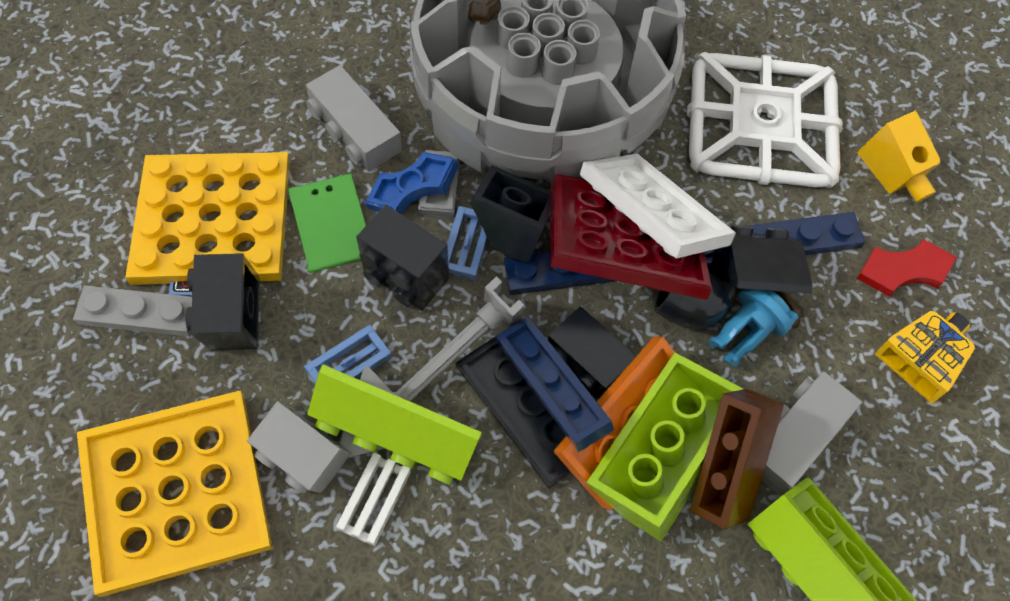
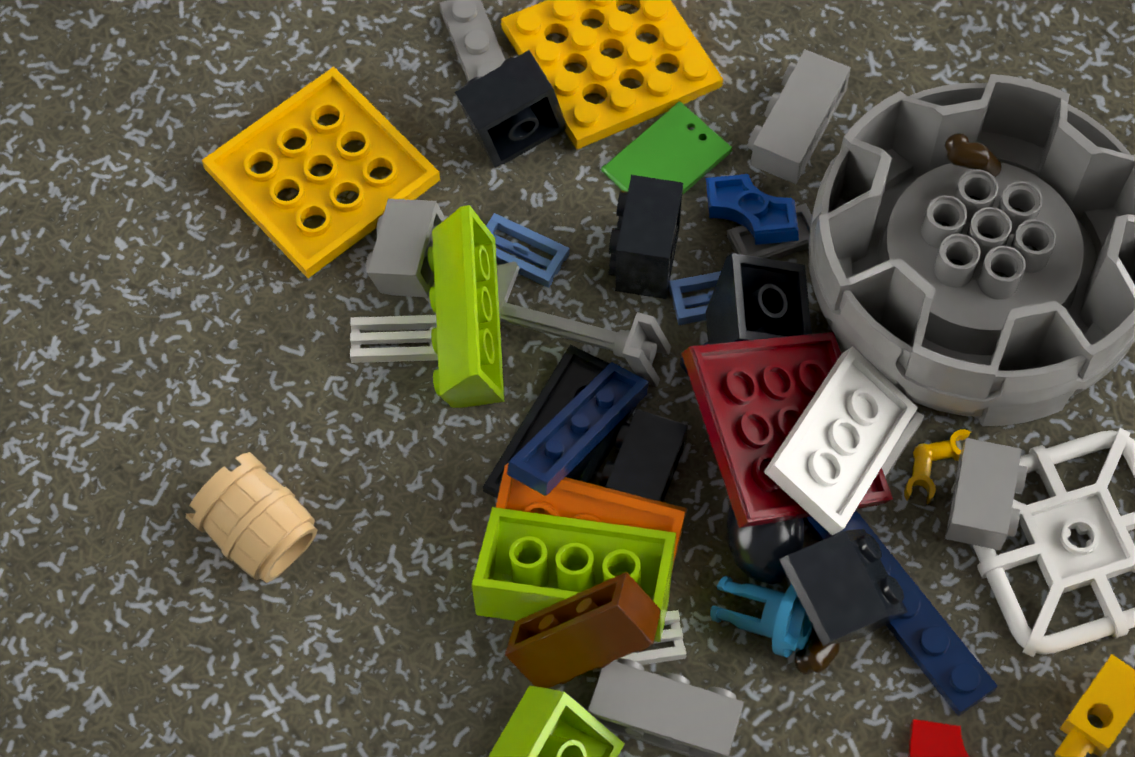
camera: 70 degrees right, 0 degrees up
none -> yellow arm [904,429,971,504]
none -> light grey brick [945,438,1027,551]

